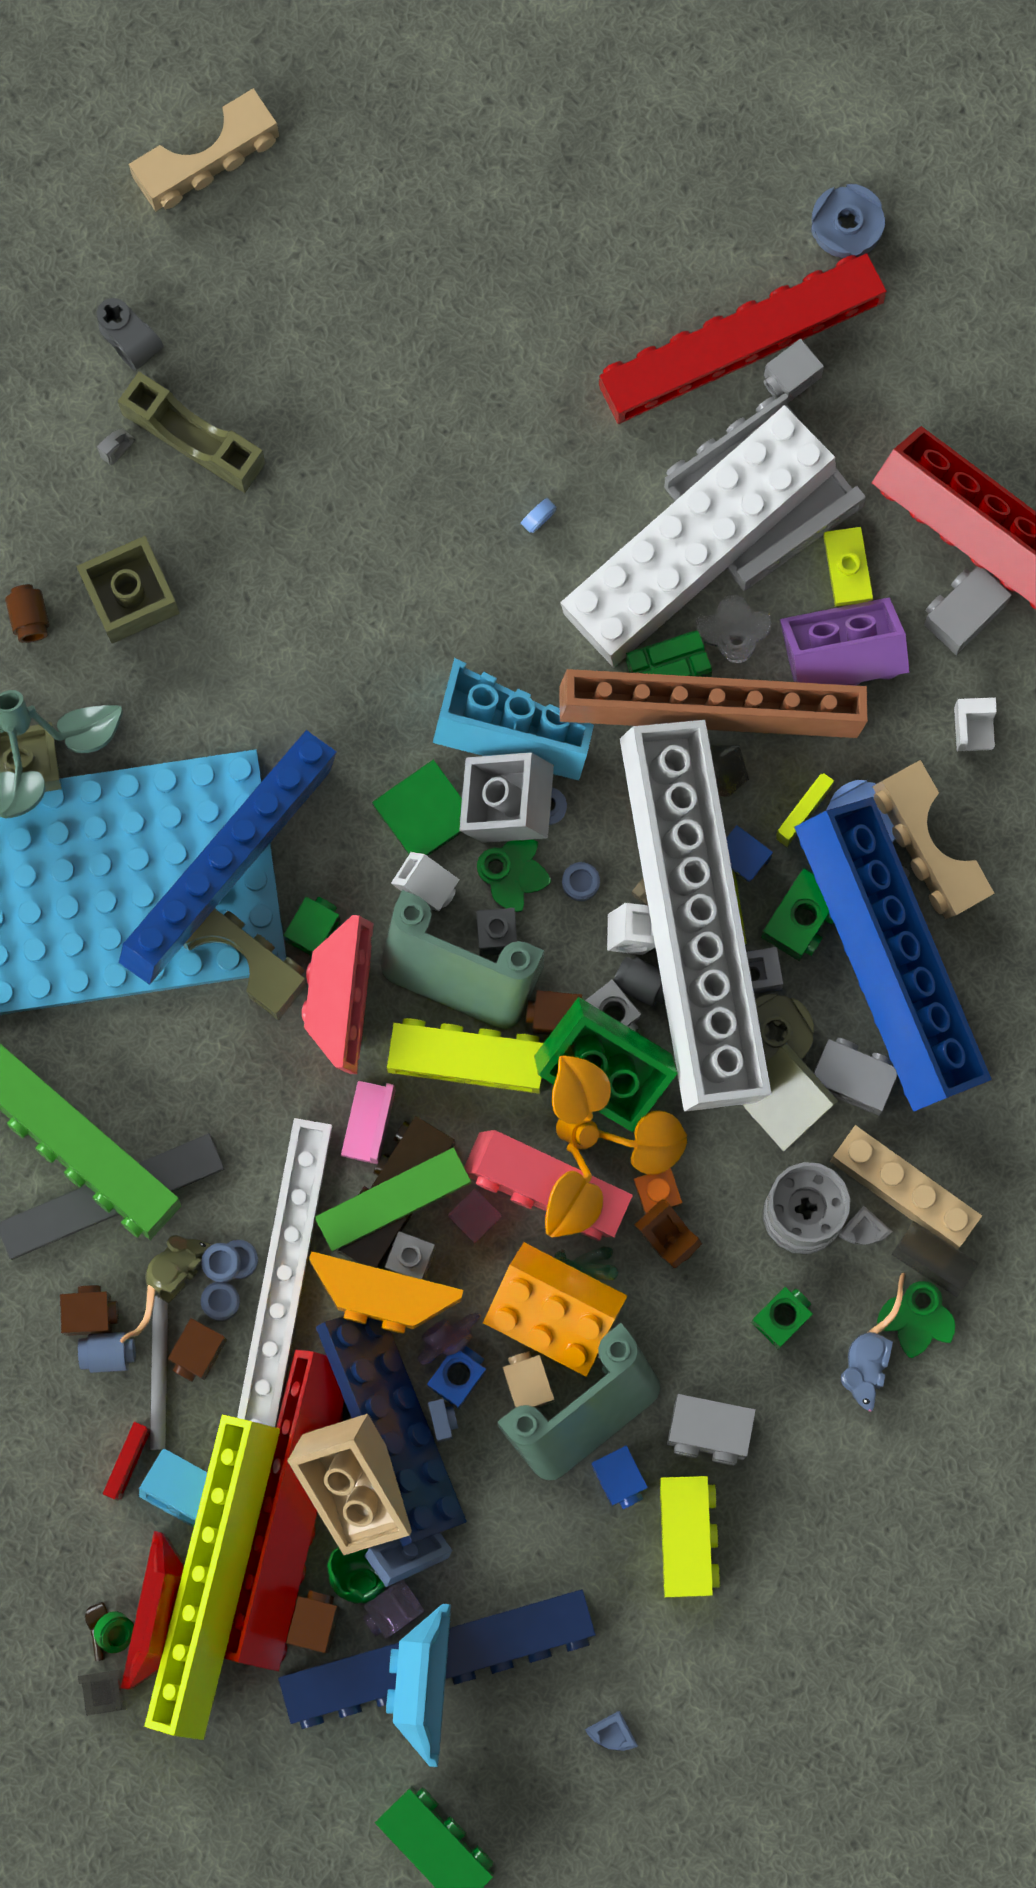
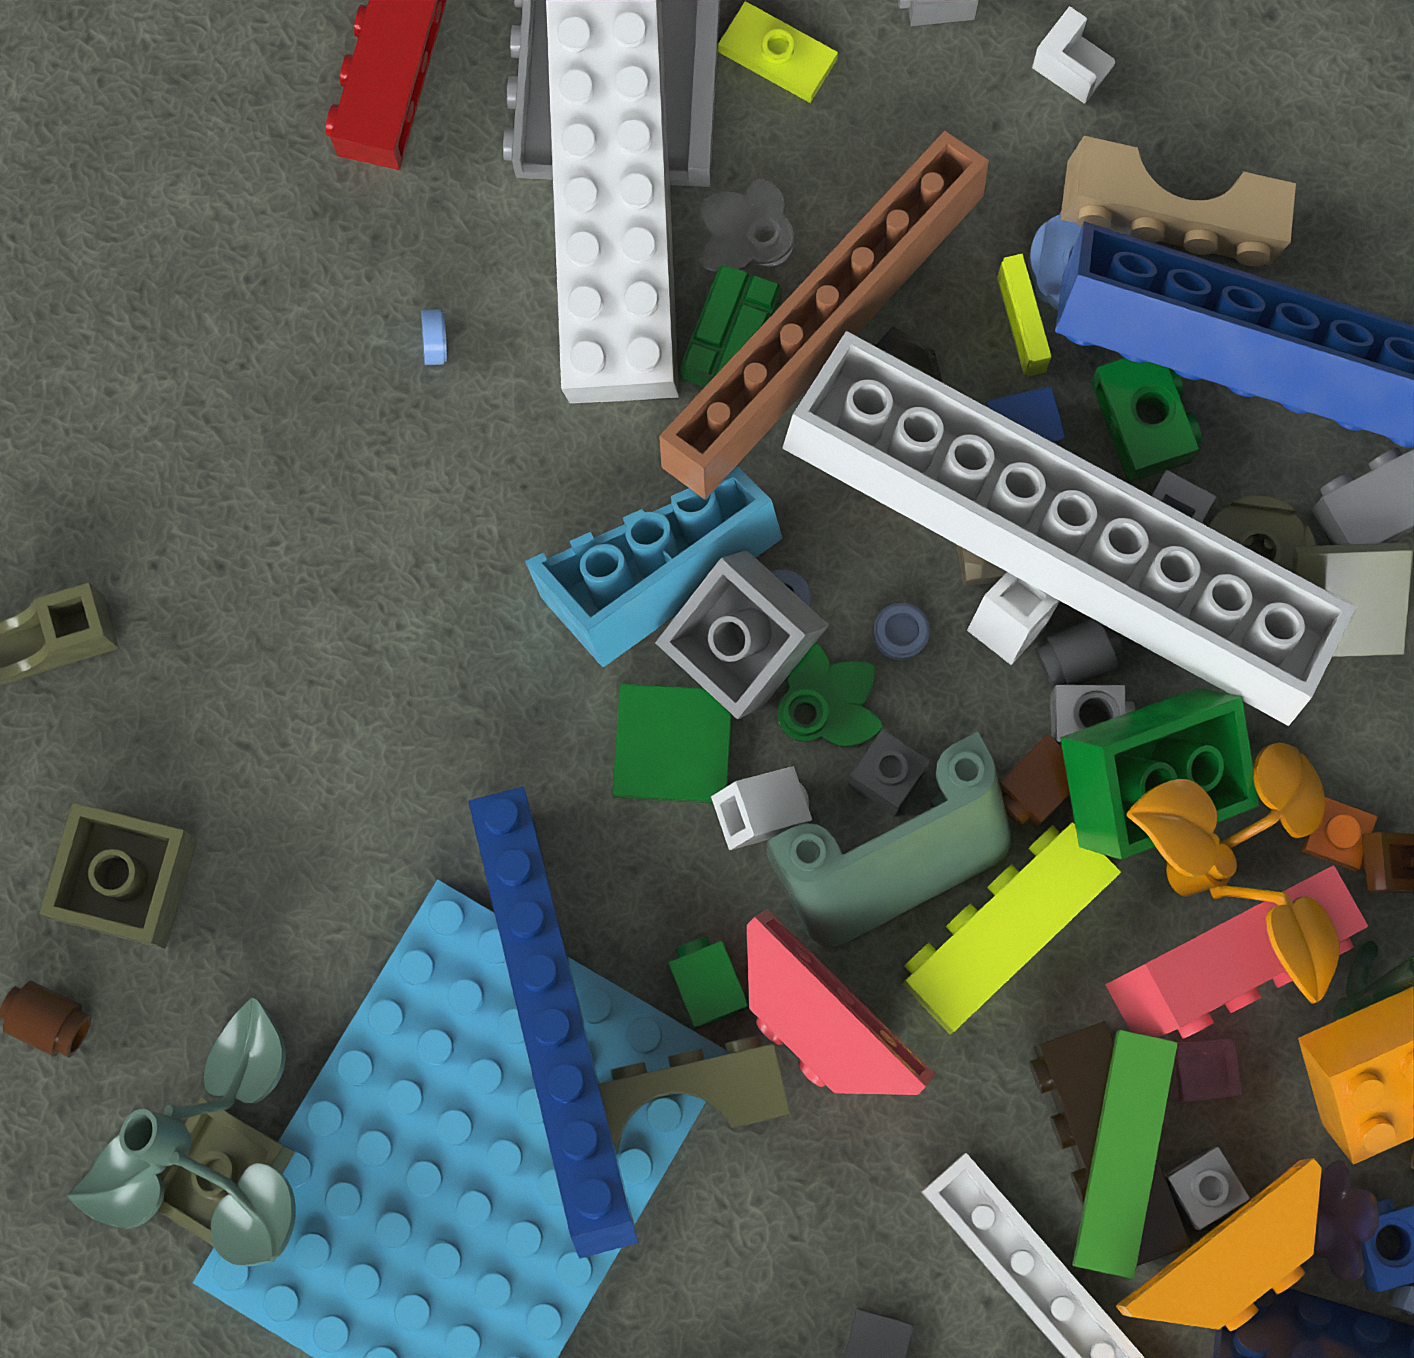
camera: 50 degrees left, 0 degrees up
bright pink panel [341,1081,396,1164] -> none
medium lavender slope [780,597,910,686] -> none

